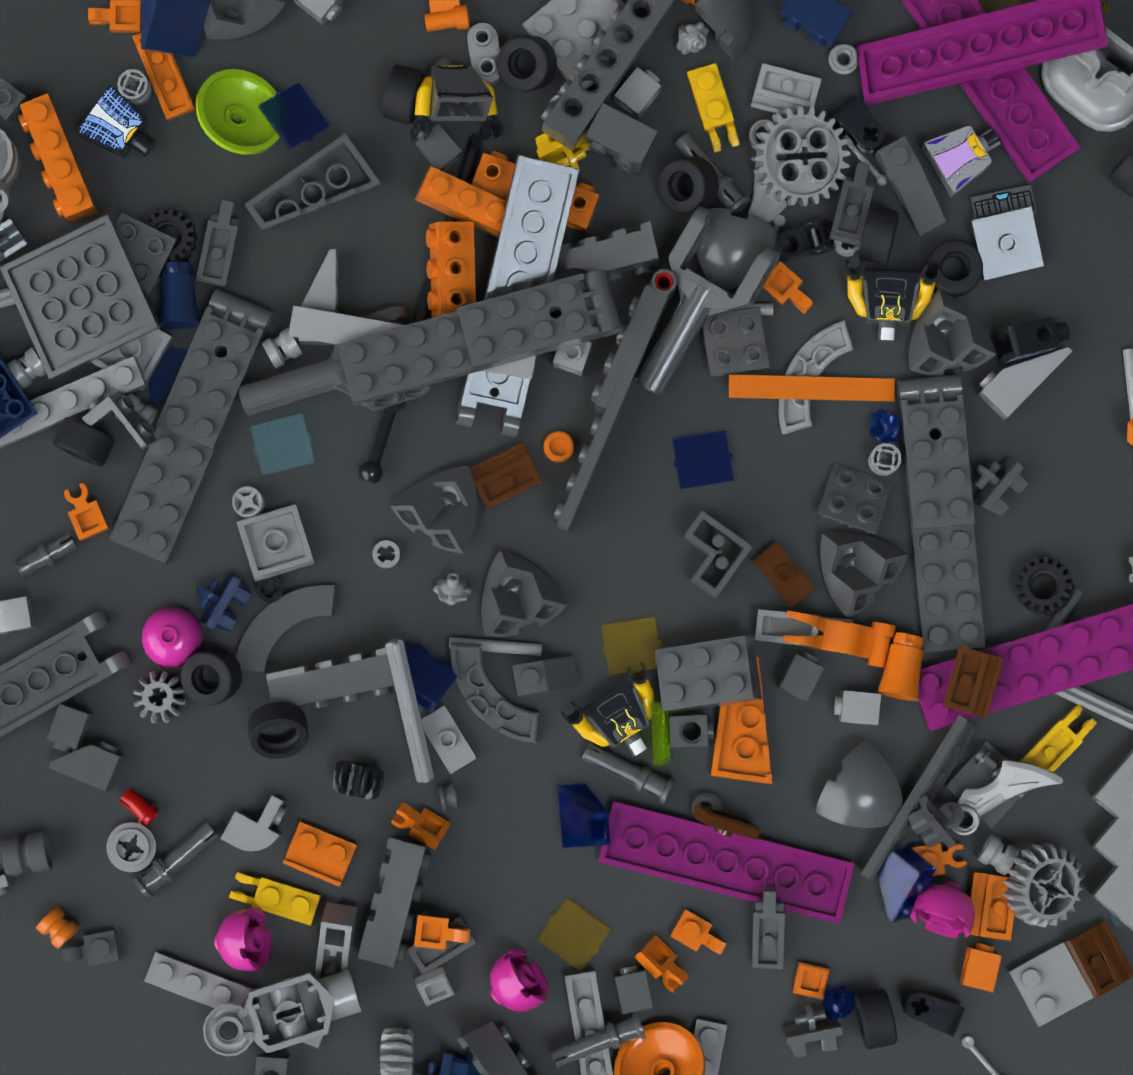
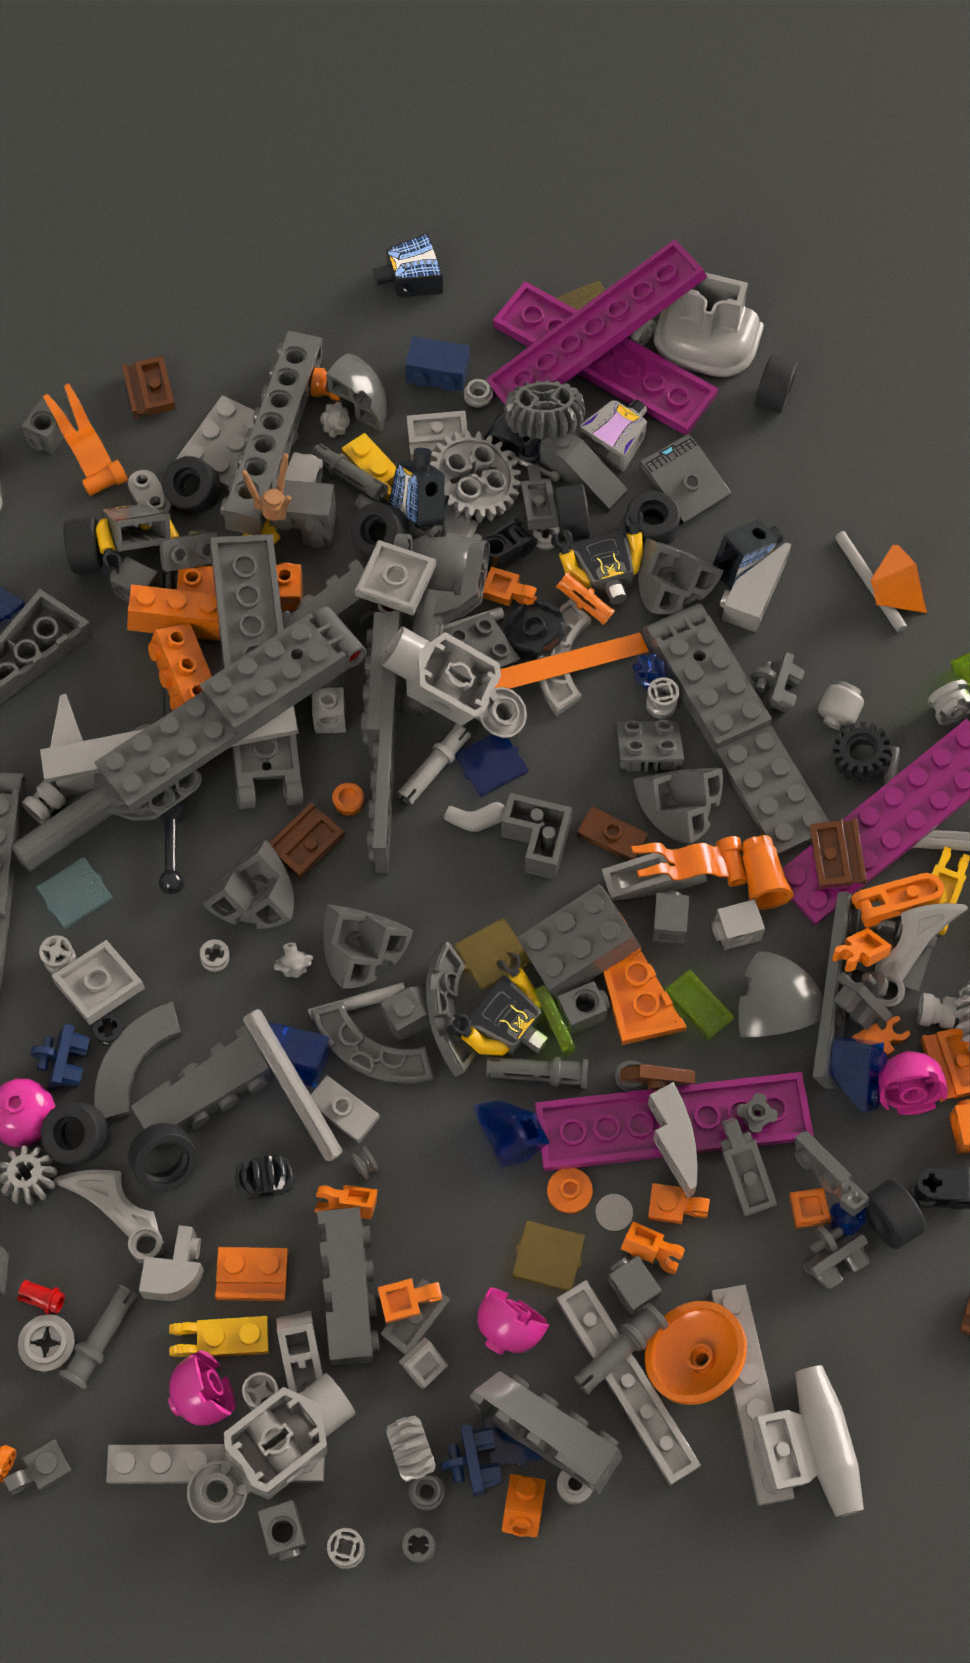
camera: 25 degrees left, 20 degrees down
none -> light grey piece [53,1170,165,1264]
none -> dark grey bracket [159,529,217,572]
none -> medium nougat plant [242,453,291,521]
none -> light grey wheel [242,1372,279,1410]
none -> dark grey pin [311,443,388,501]
none -> light grey tile [355,540,436,615]
none -> light grey brick [381,626,527,738]
none -> black torso [389,447,445,526]
none -> light grey pin [396,724,471,806]
none -> dark grey tile [426,941,477,1077]
none -> light grey arm [444,802,505,832]
none -> dark grey gear [504,380,585,441]
none -> black tile [505,600,566,657]
none -> orange piece [547,1168,593,1214]
none -> orange pin [556,572,615,625]
none -> light grey sticker [595,1194,633,1231]
none -> light grey slope [647,1082,698,1198]
none -> clear neon green tile [665,969,734,1040]
none -> dark grey plate [737,1093,778,1133]
none -> dark grey hinge [795,1131,869,1216]
none -> light grey head [818,681,864,730]
none -> orange plate [832,928,892,972]
none -> orange plate [851,873,944,928]

